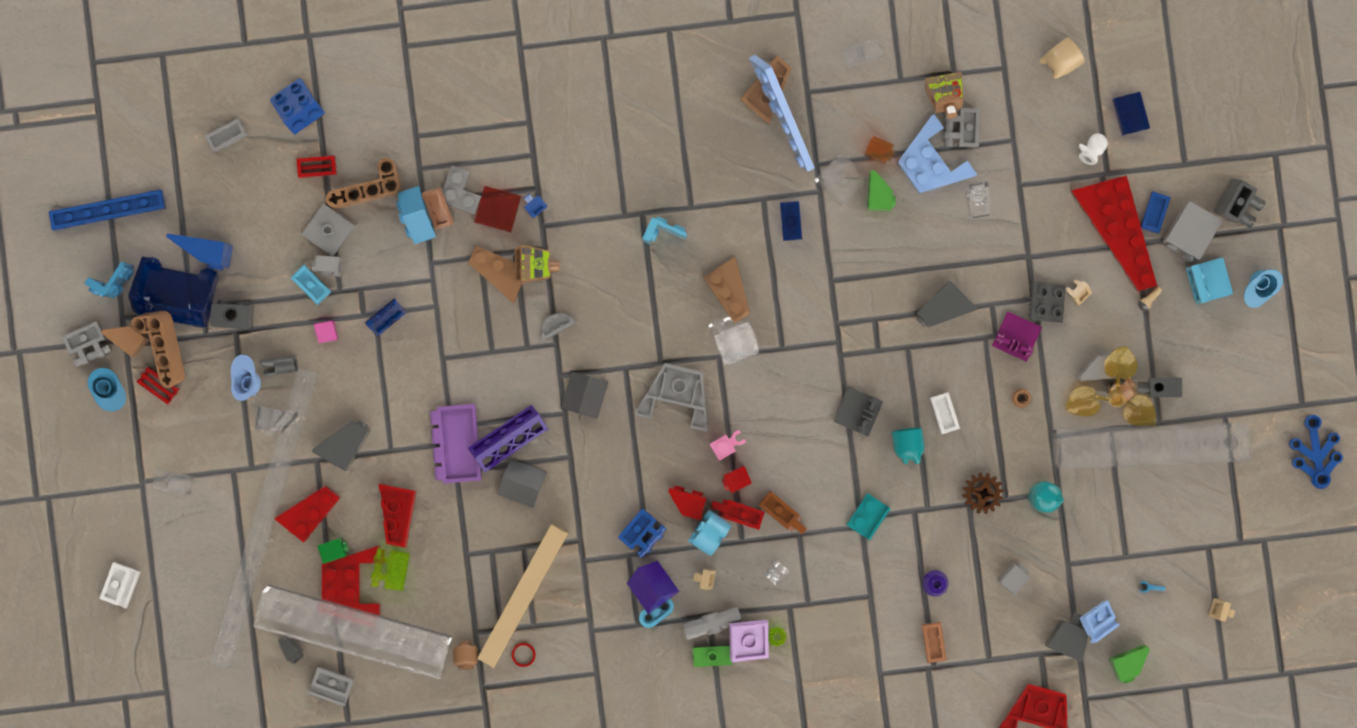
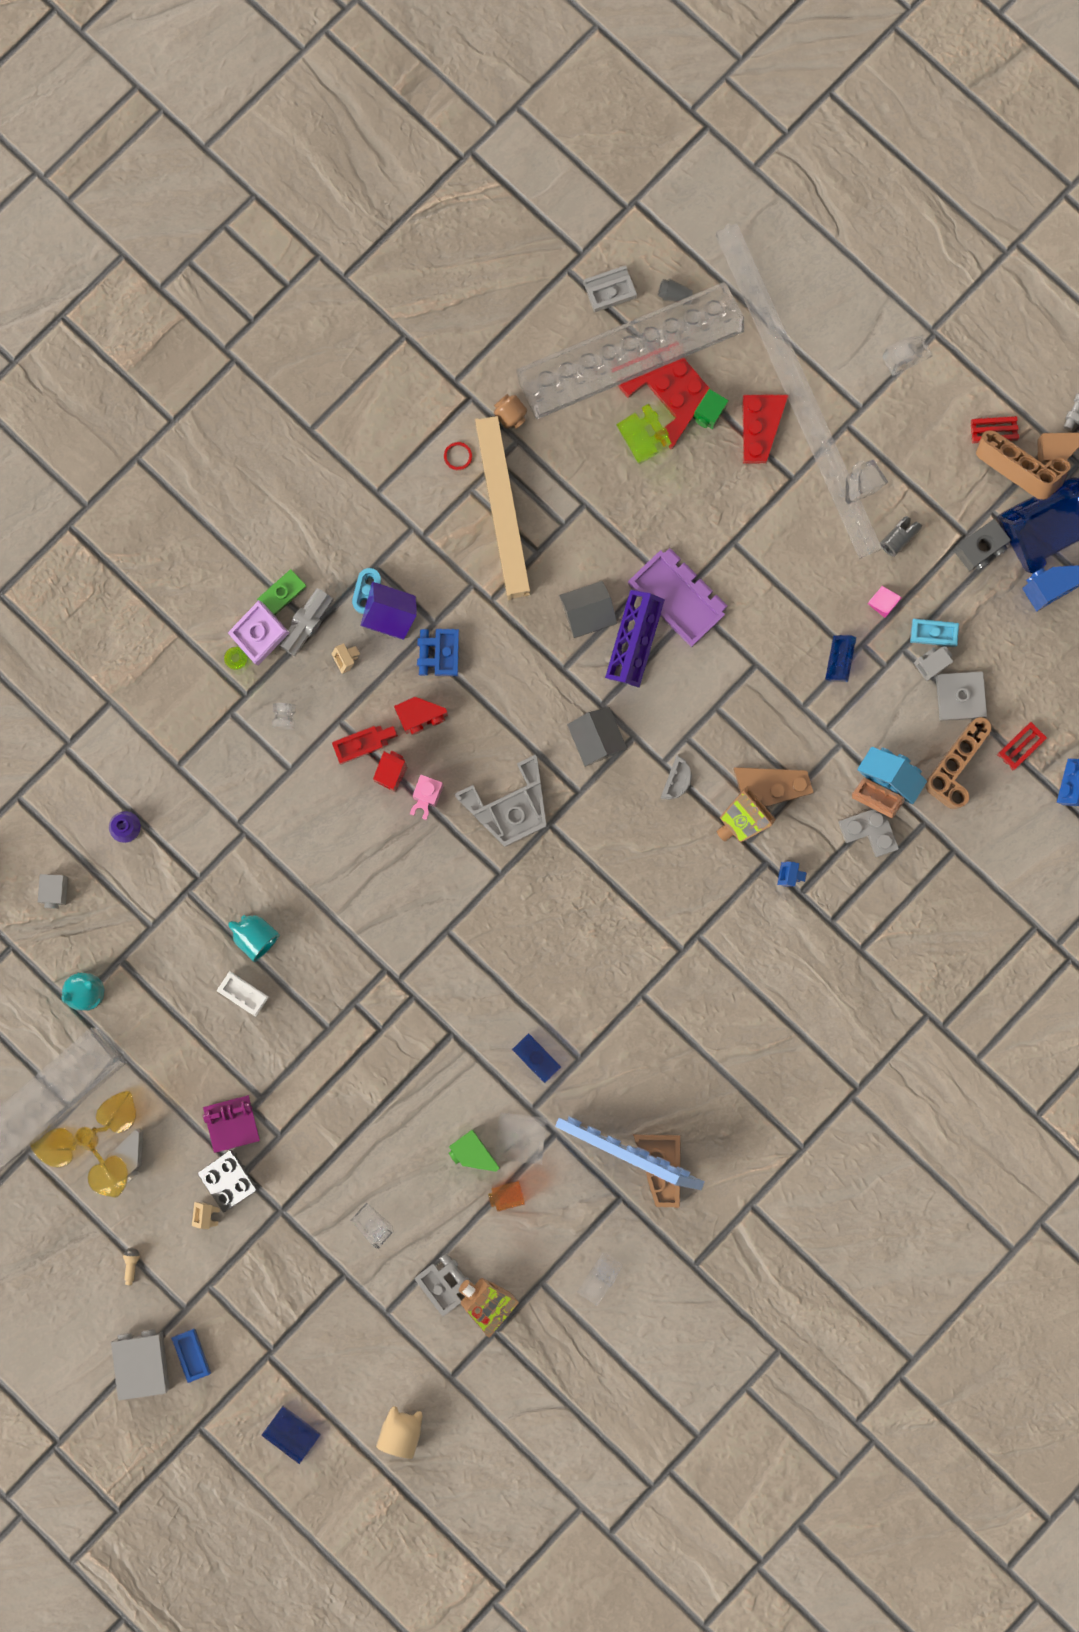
camera: 140 degrees right, 5 degrees down
dark azure piece [87,368,126,412] -> none
white plate [99,562,141,608] -> none
light blue piece [231,355,261,401] -> none
dark grey slope [311,420,371,471] -> none
red wing [378,484,417,548] -> none
clear red tile [474,186,522,233] -> none
medium azure bracket [642,216,687,245] -> none
medium azure brick [688,509,731,556] -> none
medium nougat wing [703,257,750,324] -> none
clear bracket [709,316,760,365] -> none
dark orange hinge [758,490,807,535] -> none
dark grey hinge [833,387,883,437] -> none
teal plate [846,493,891,540] -> none
light blue wing [897,114,977,194] -> none
dark grey slope [915,281,977,327] -> none
nougat plate [921,622,947,663] -> none
reddish brown gear [962,472,1004,514] -> none
medium nougat plate [1011,389,1031,408] -> none
red wing [1070,175,1157,291] -> none
white animal [1078,133,1108,165] -> none
medium nougat head [1107,376,1136,404] -> none
dark grey torso [1137,378,1182,397] -> none
medium azure bracket [1185,258,1233,304] -> none
dark grey brick [1213,179,1266,228] -> none
dark azure piece [1244,269,1283,308] -> none

